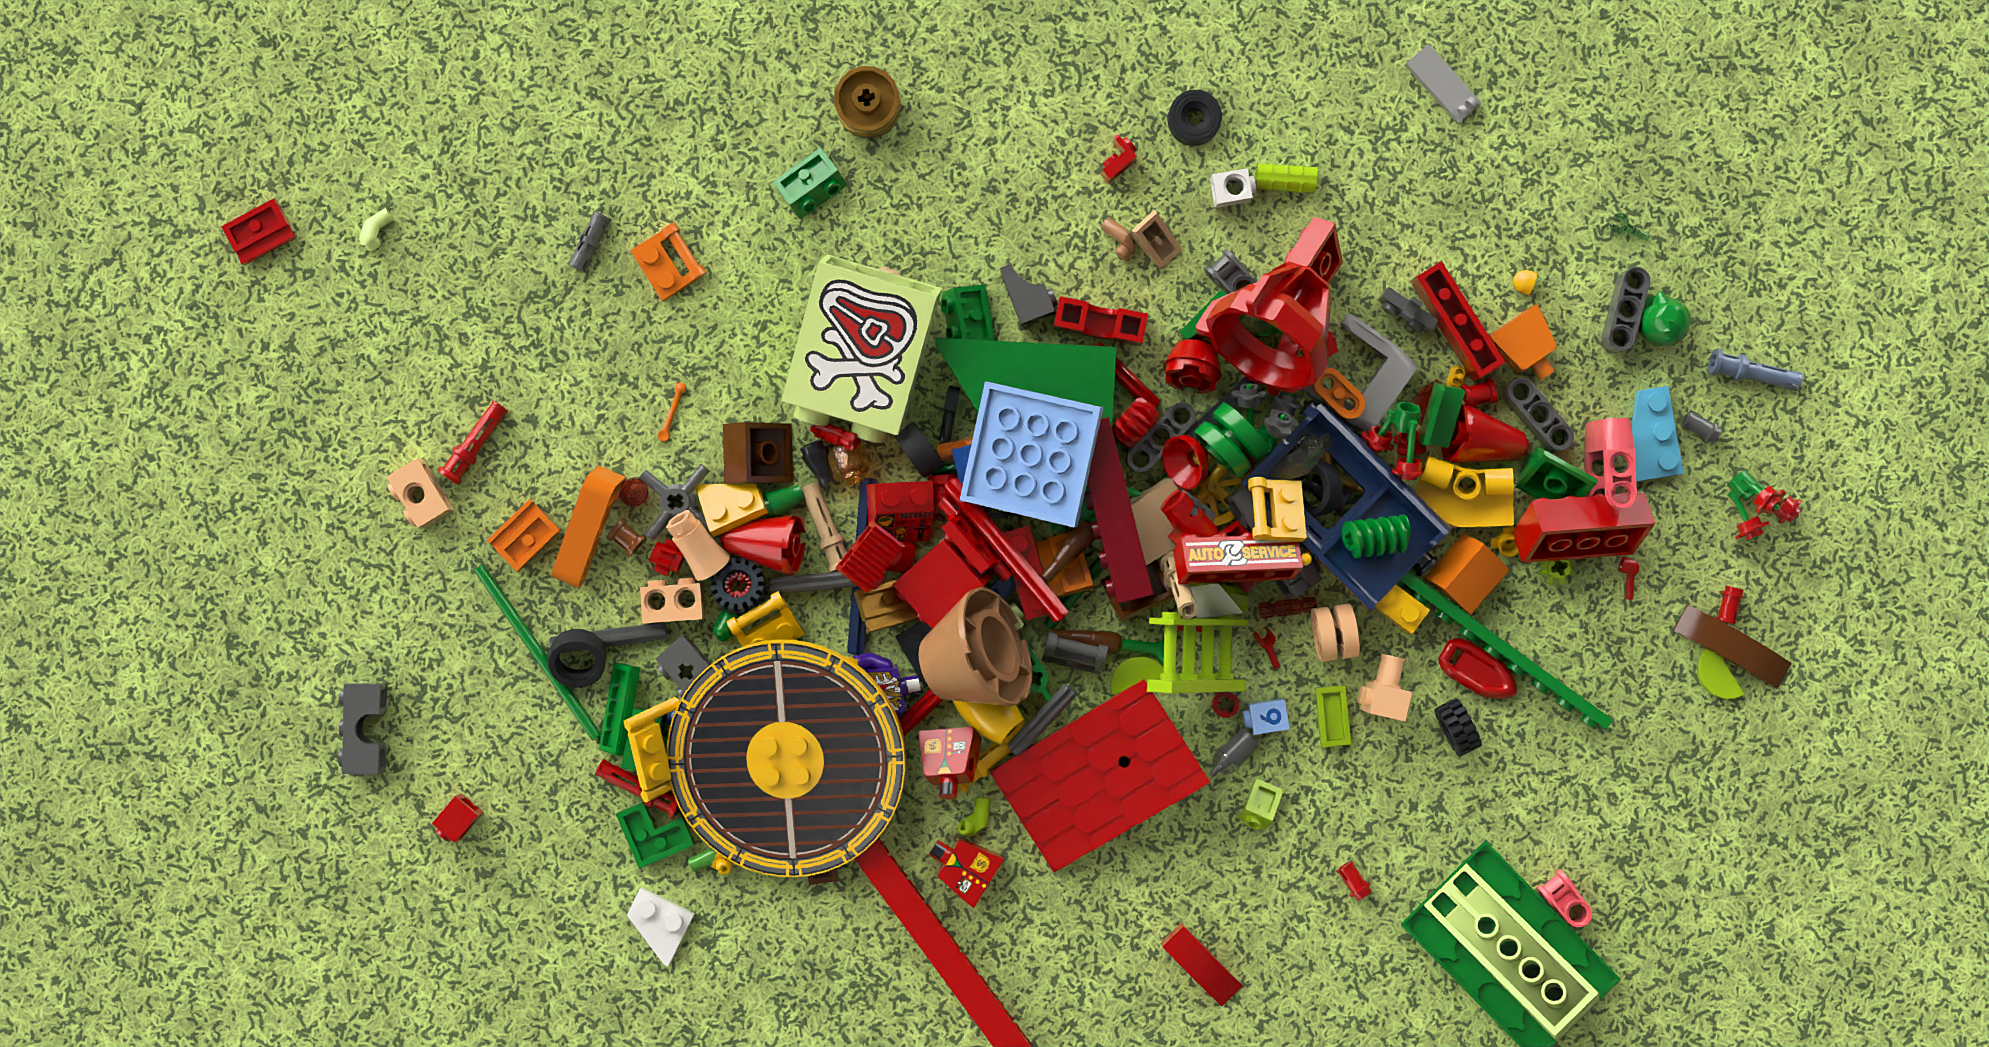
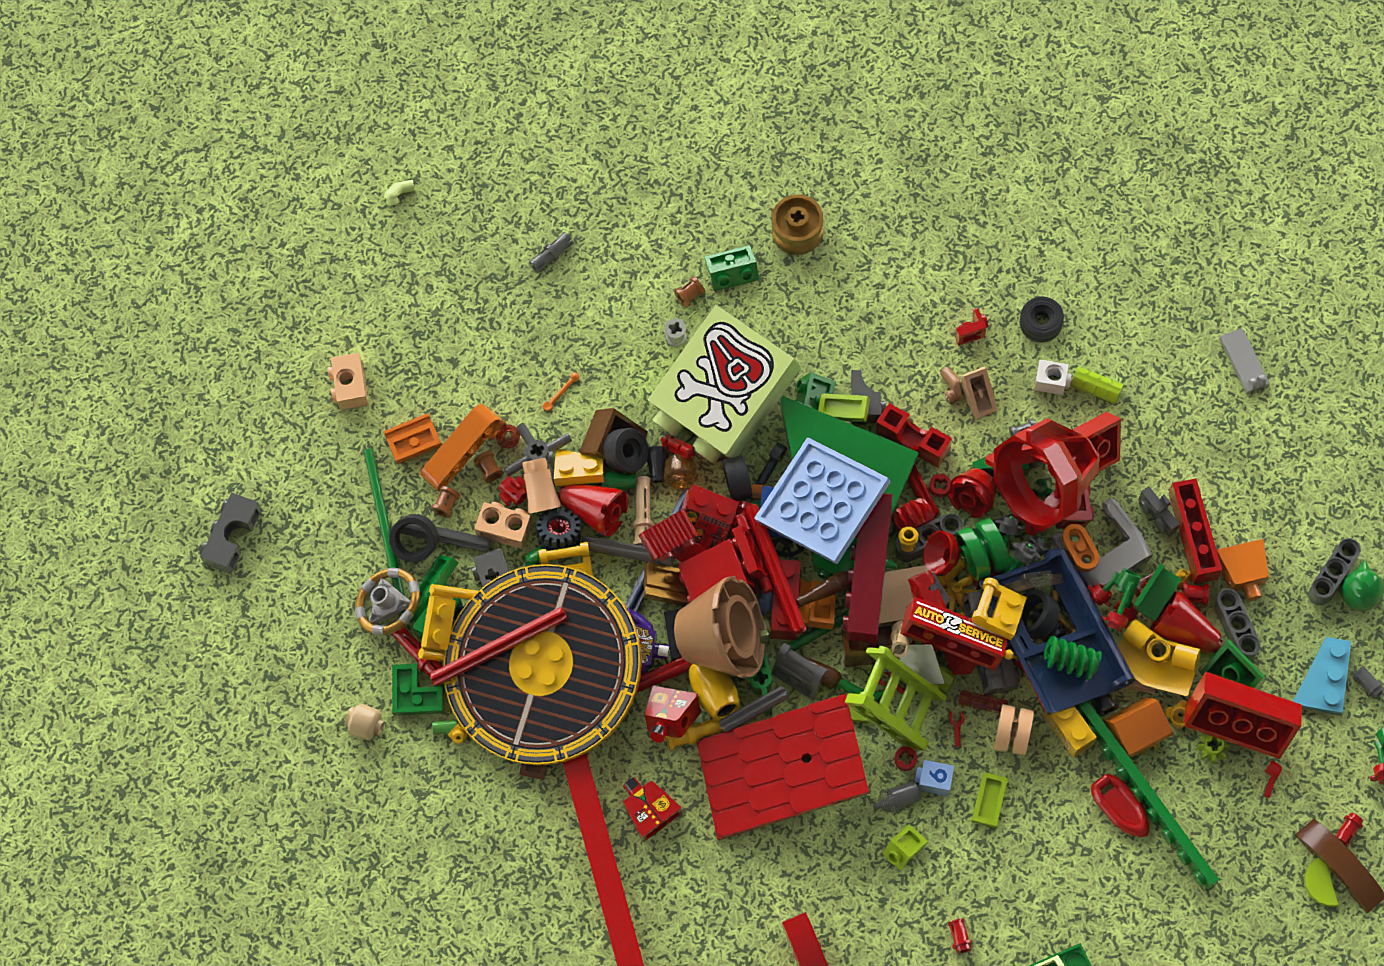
camera: 30 degrees right, 20 degrees down
red plate [221,198,297,265] -> none
red brick [432,793,484,843] -> none
red pin [437,400,508,485] -> none
white wing [627,887,695,966] -> none
orange plate [630,222,707,302] -> none
lime arm [957,797,990,837] -> none
light nougat brick [1358,654,1412,721] -> none
black tyre [1434,698,1482,757] -> none
yellow hinge [1513,270,1537,295] -> none
coral connector [1584,418,1637,509] -> none
clear green hand [1610,213,1650,241] -> none
none -> tan head [345,704,385,740]
none -> light grey piece [355,568,420,635]
none -> red axle [430,607,567,686]
none -> dark orange bush [431,486,460,518]
none -> black tyre [603,428,649,473]
none -> light grey bush [665,318,687,347]
none -> dark orange bush [674,276,706,308]
none -> lime tile [818,394,870,422]
none -> yellow pin [899,527,918,552]
none -> red bush [929,474,951,498]

